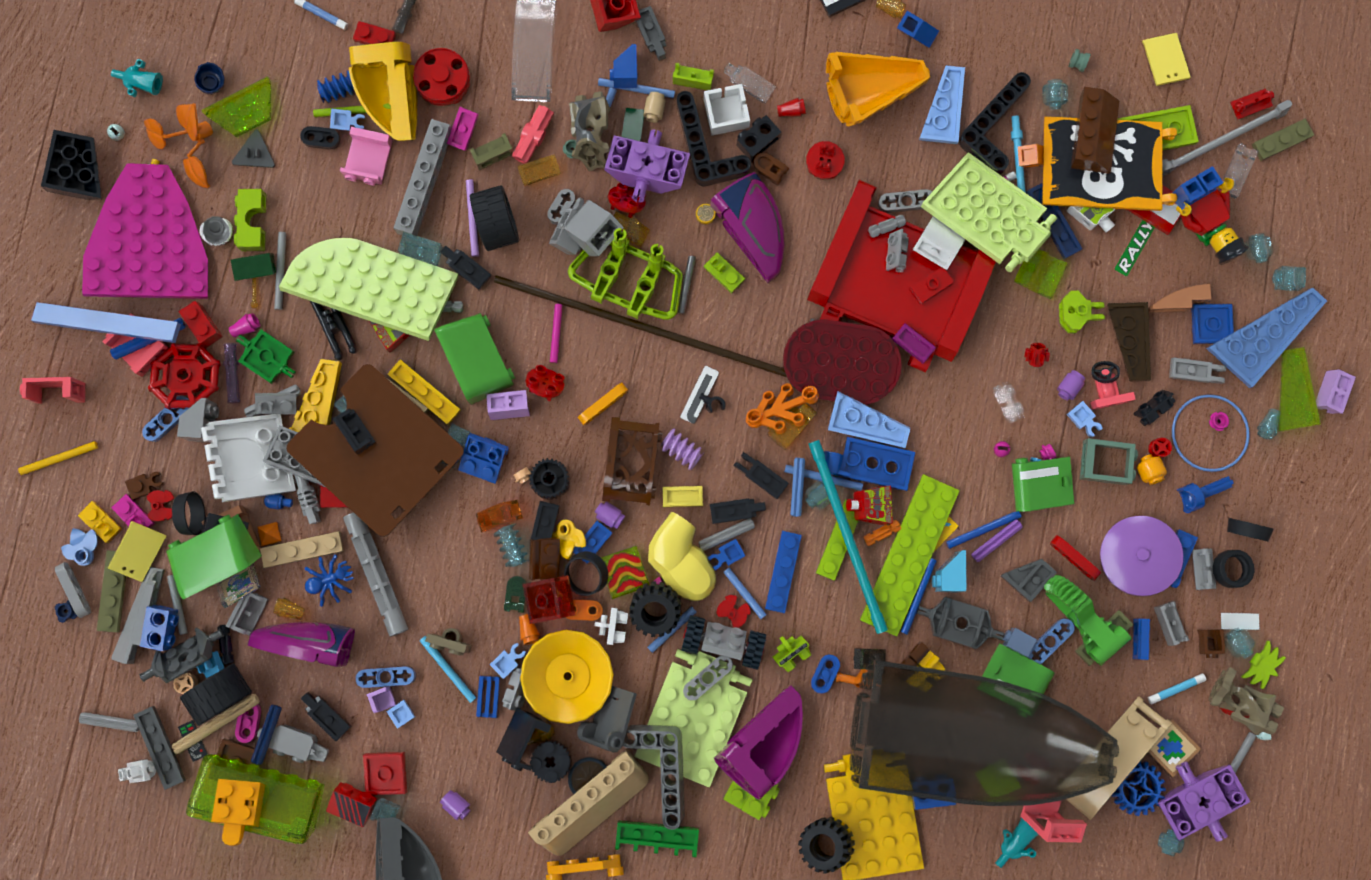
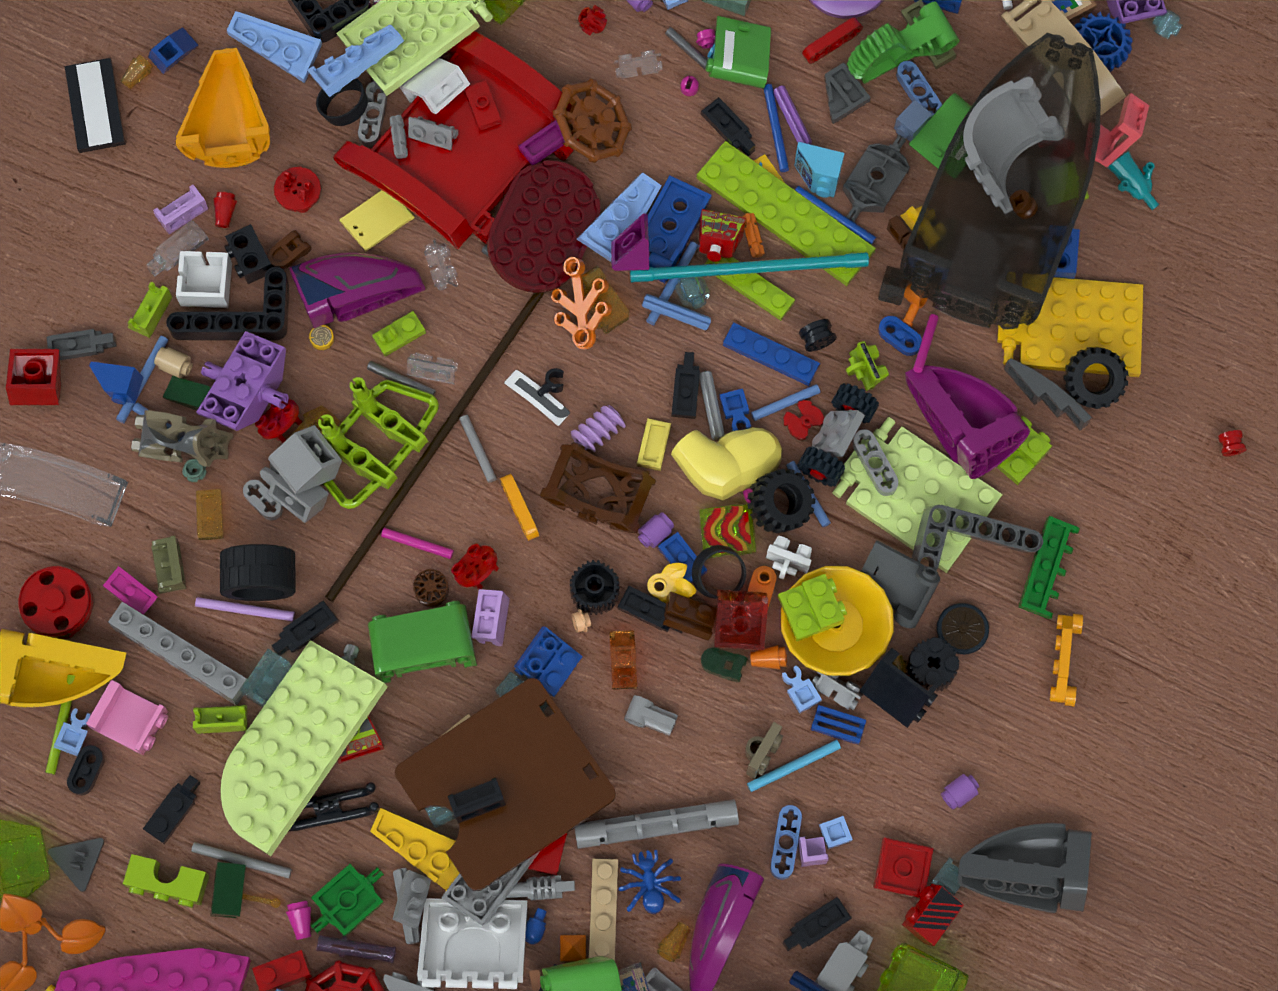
camera: 75 degrees left, 10 degrees down
light grey hair [199,216,233,246] -> none
blue piece [317,70,354,103] -> none
yellow plate [388,359,461,425] -> none
clear light blue piece [493,523,529,567] -> none
coral piece [512,105,554,164] -> none
tan windscreen [528,749,648,856] -> none
black hinge [733,452,789,500] -> none
none -> black hinge [143,775,200,844]
none -> lavender hinge [153,184,208,234]
none -> lime hinge [193,705,248,734]
none -> light blue wing [307,24,404,97]
none -> black tyre [316,79,368,126]
none -> light yellow container [340,190,415,251]
none -> clear hinge [407,352,458,384]
none -> reddish brown wheel [413,569,449,607]
none -> clear hinge [424,238,458,290]
none -> light grey bar [459,415,497,483]
none -> dark orange plate [553,79,632,163]
none -> magenta slope [611,213,649,271]
none -> light grey piece [624,695,678,736]
none -> flat silver bar [665,27,716,79]
none -> black hinge [701,97,756,156]
none -> lime plate [778,574,847,641]
none -> black wheel [799,319,837,352]
none -> dark pink bar [913,314,939,373]
none -> light grey hinge [963,77,1065,214]
none -> dark grey slope [1004,358,1092,431]
none -> reddish brown wheel [1009,190,1038,219]

